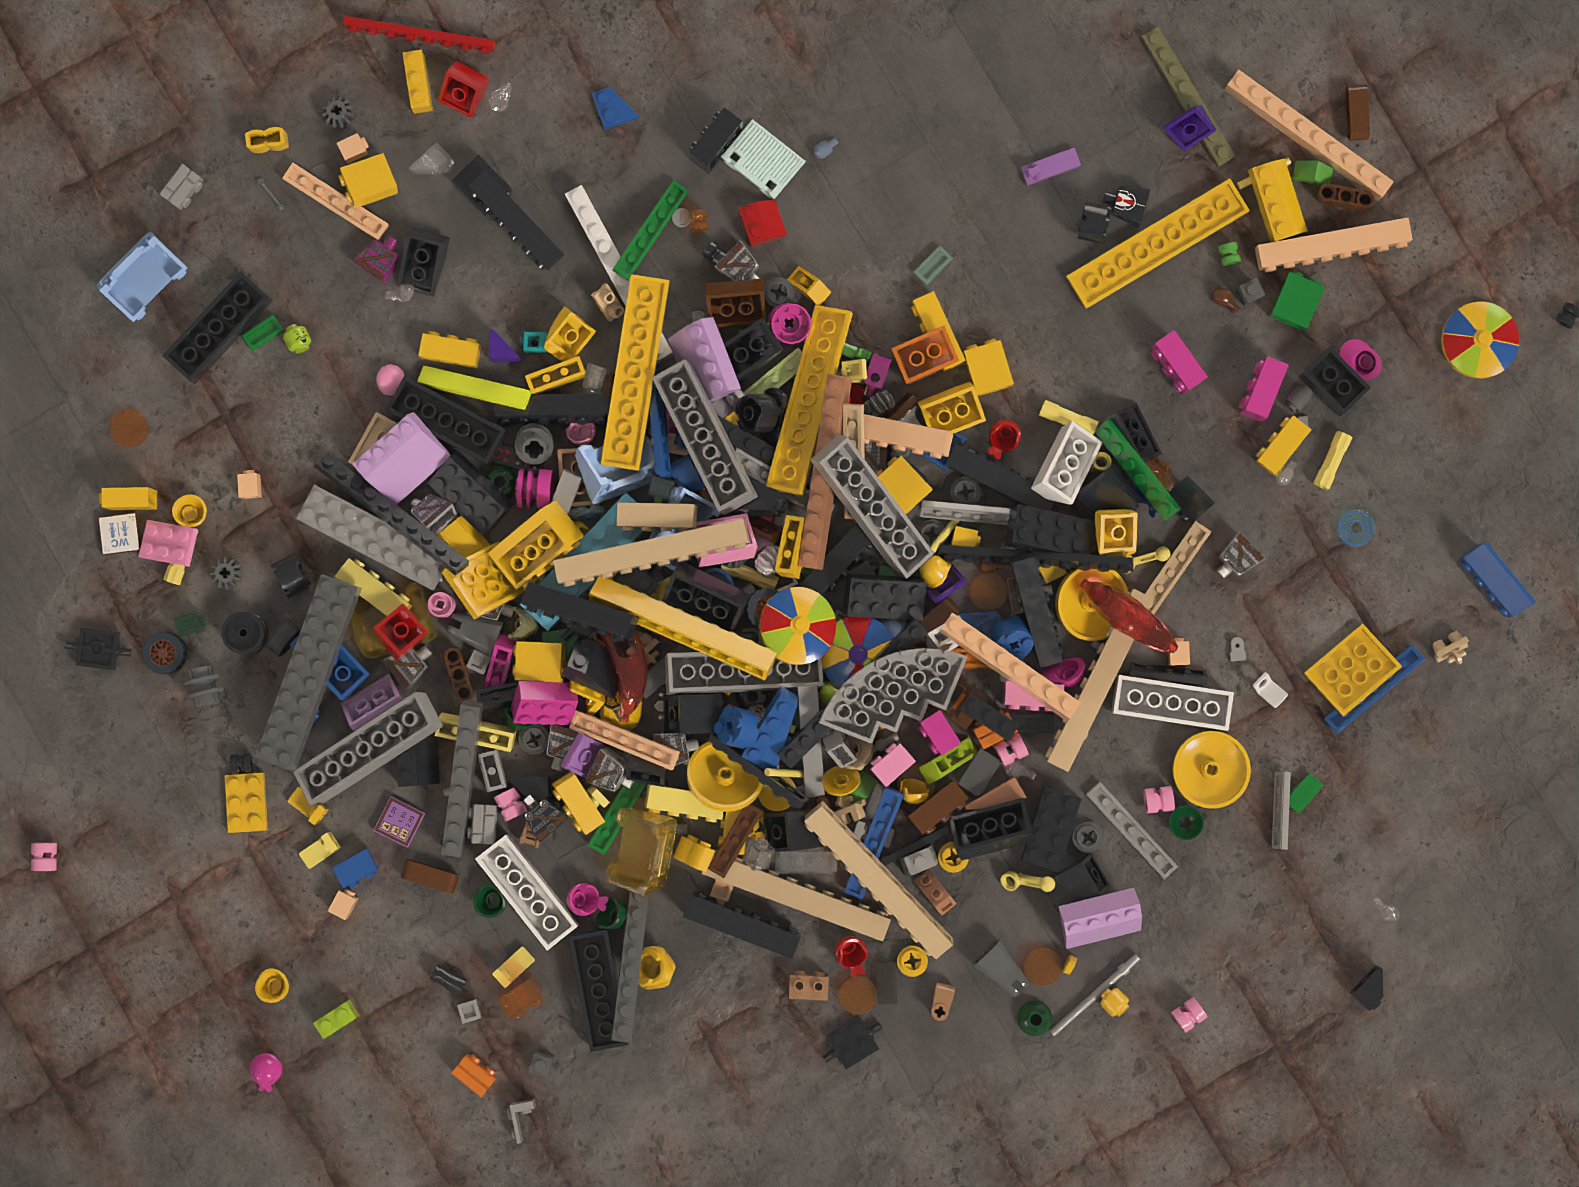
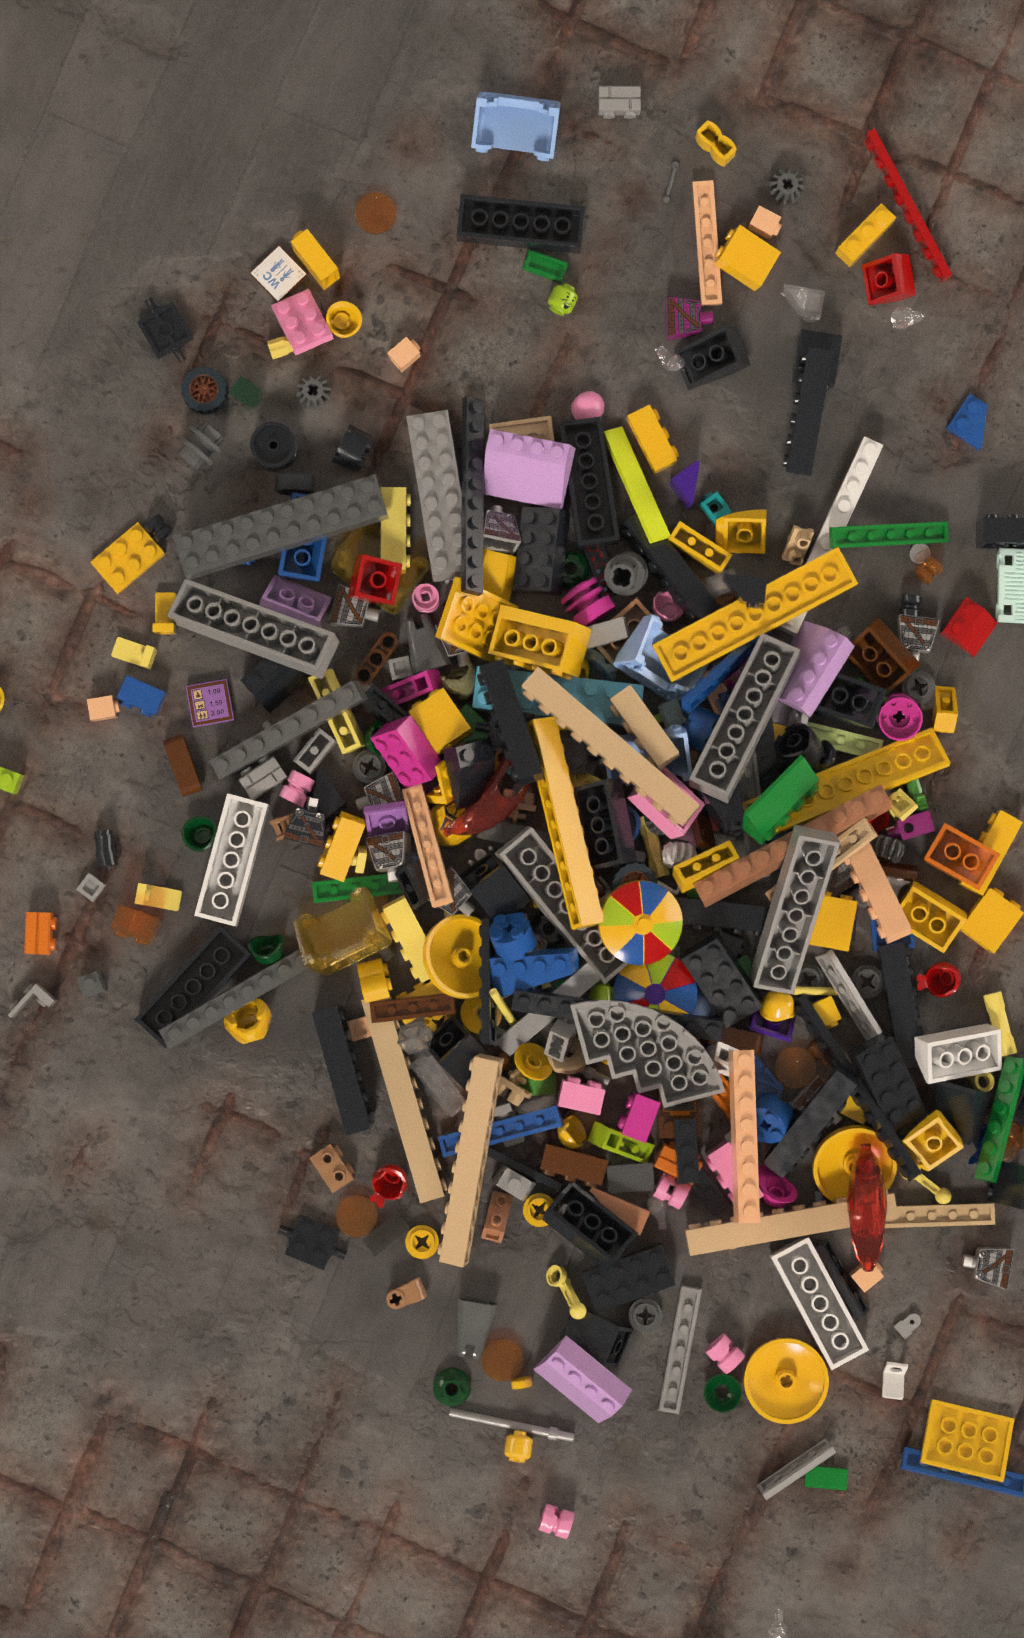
camera: 45 degrees right, 0 degrees up
dark pink hat [566,883,609,916] -> none
none -> black slope [722,574,767,609]
none -> green slope [742,755,819,845]

